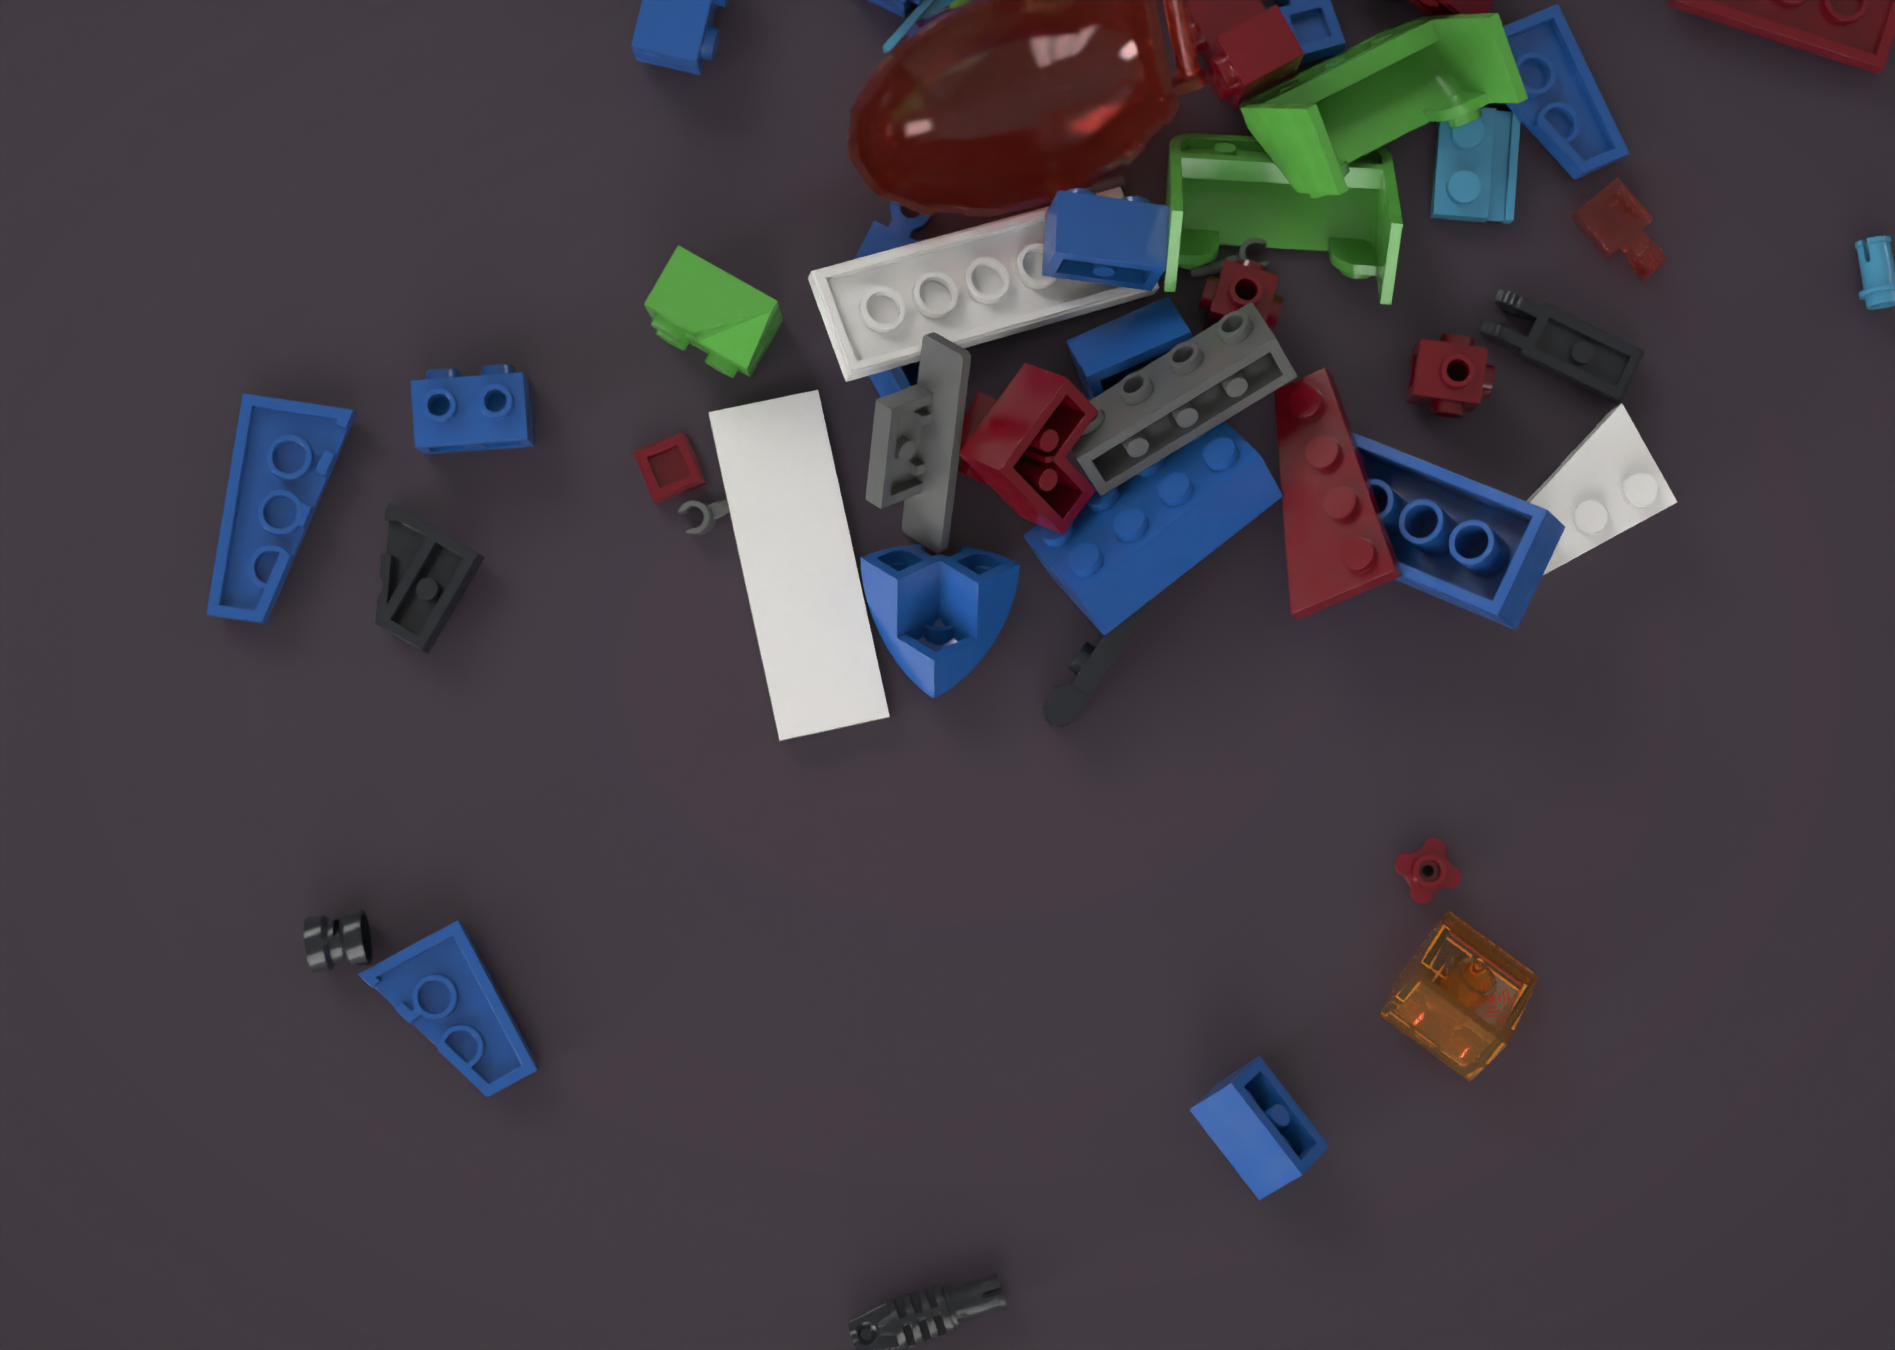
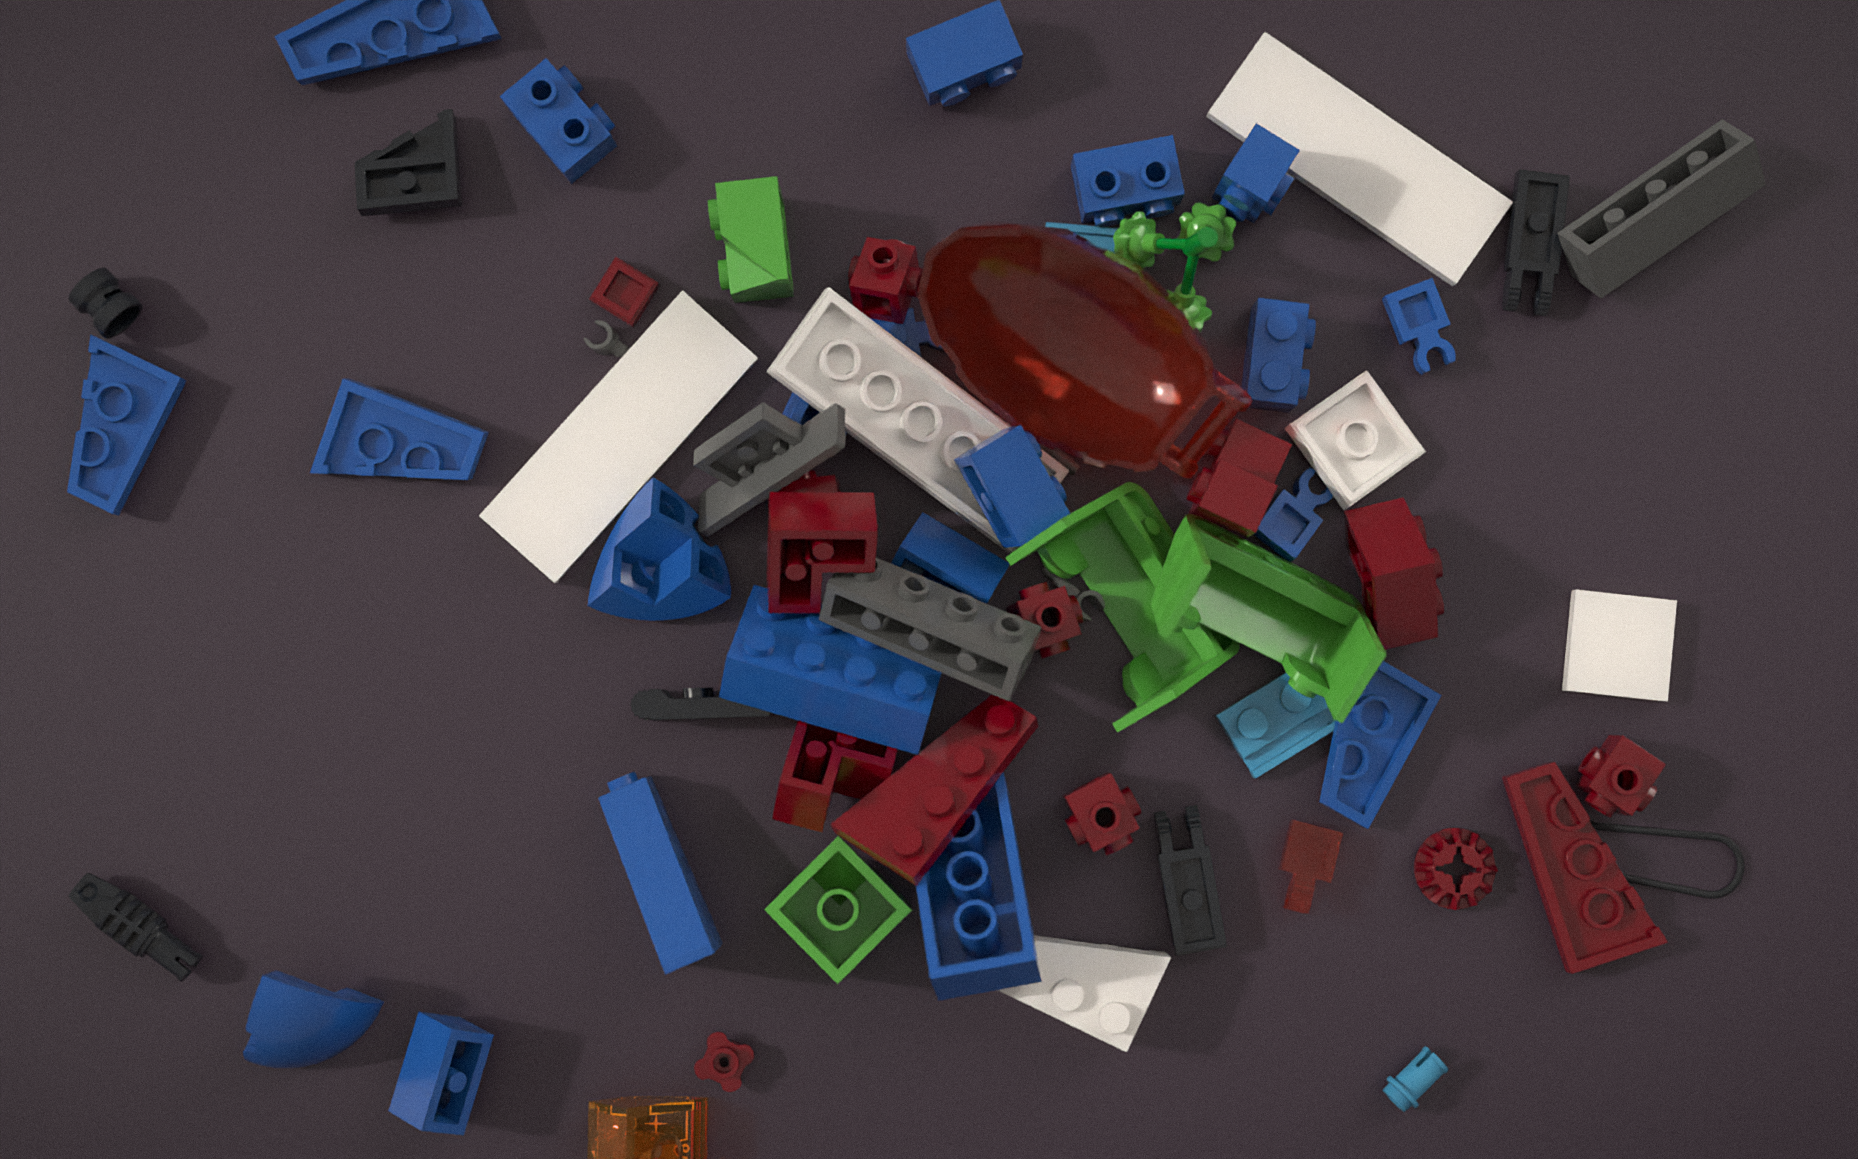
camera: 55 degrees right, 0 degrees up
none -> blue brick [243,970,384,1068]
none -> blue wing [310,378,489,480]
none -> blue slope [598,771,723,974]
none -> bright green slope [764,836,912,984]
none -> dark red brick [772,720,898,832]
none -> dark red brick [848,237,925,324]
none -> dark red gear [1414,828,1498,910]

